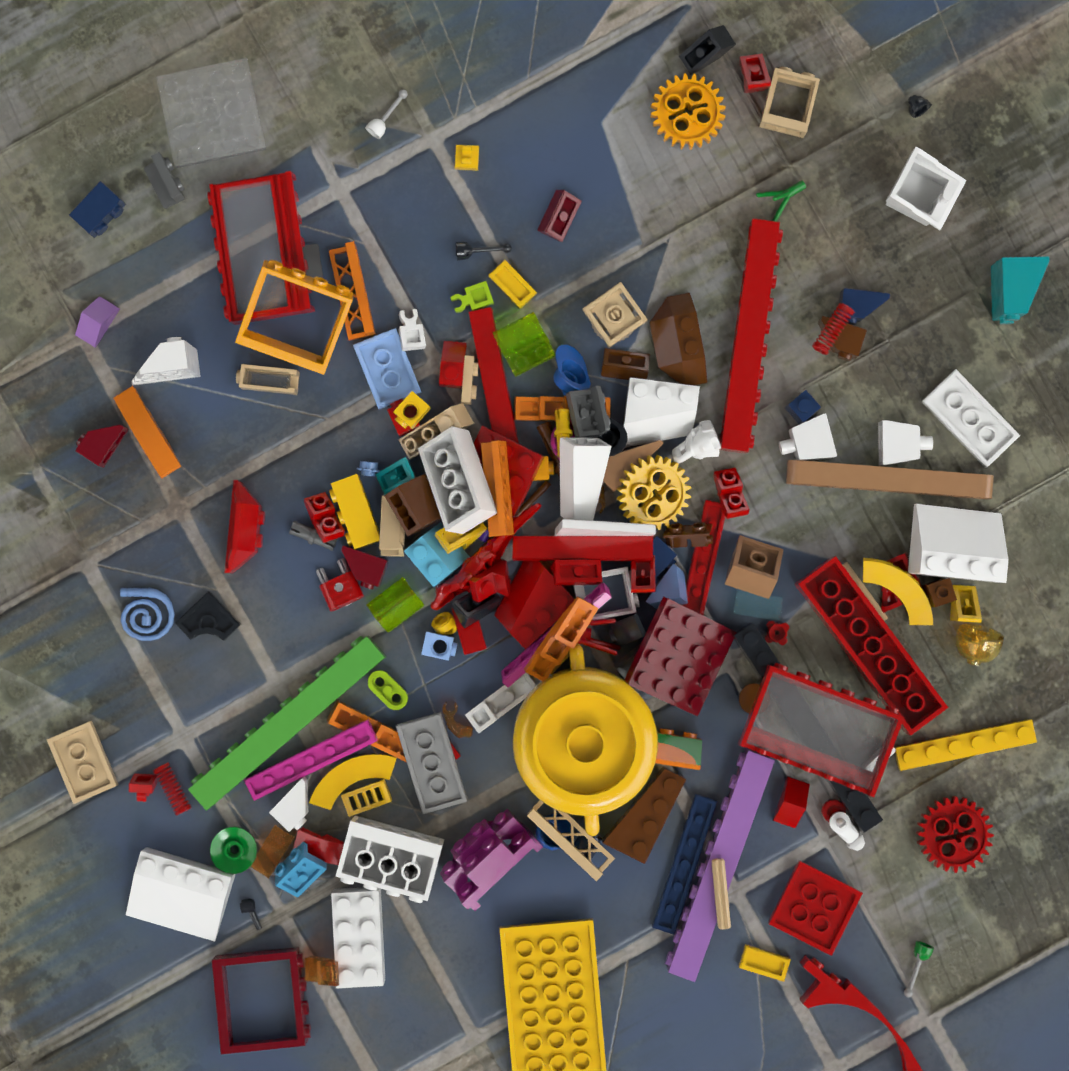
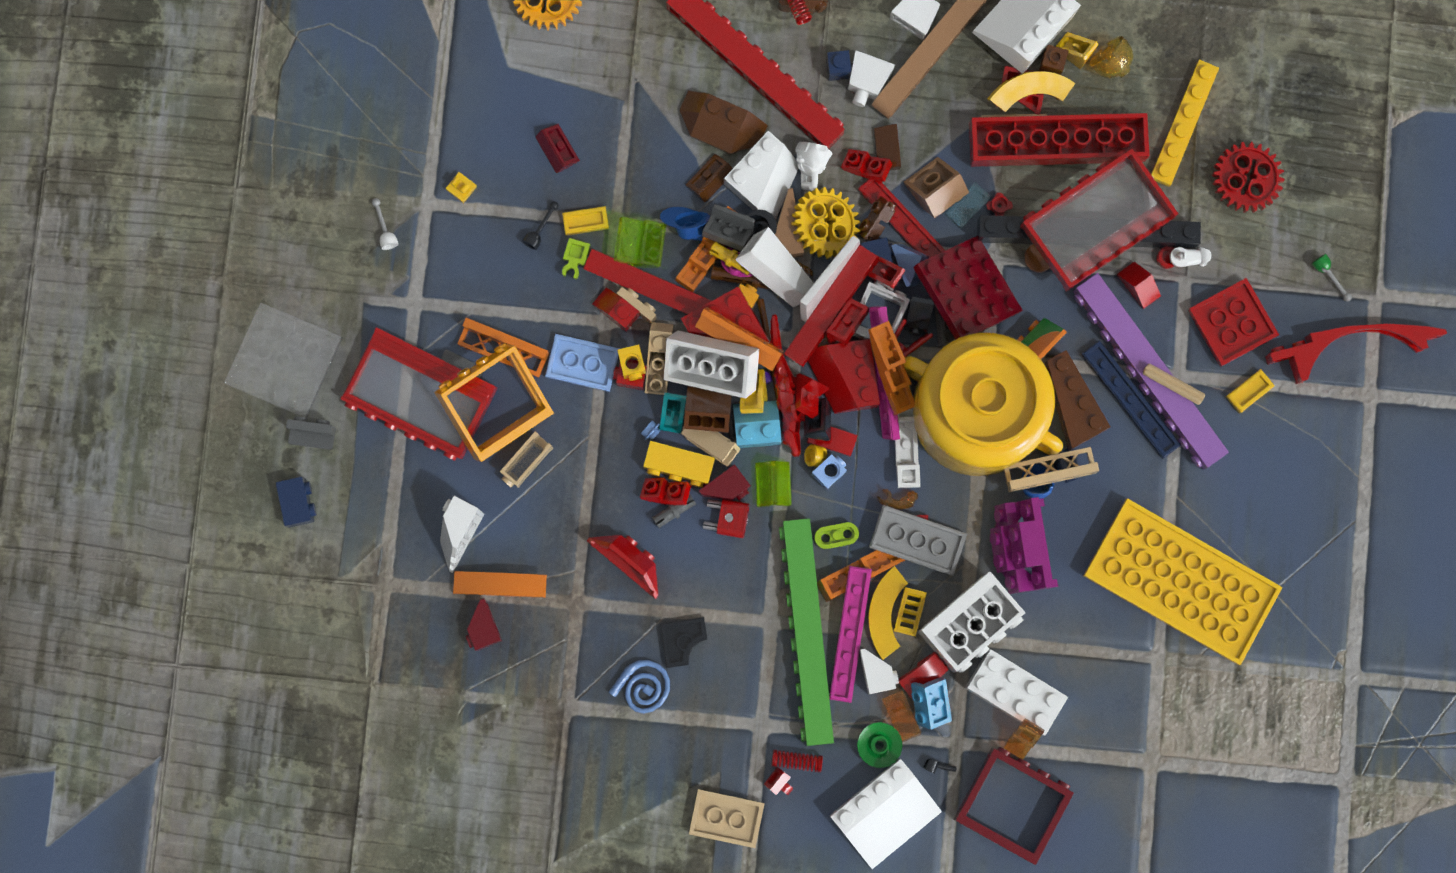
camera: 60 degrees left, 5 degrees down
medium lavender slope [75,296,120,348] -> none
white plate [398,309,426,351] -> none
tan piece [582,282,648,348] -> none
none -> reddish brown slope [874,124,901,170]

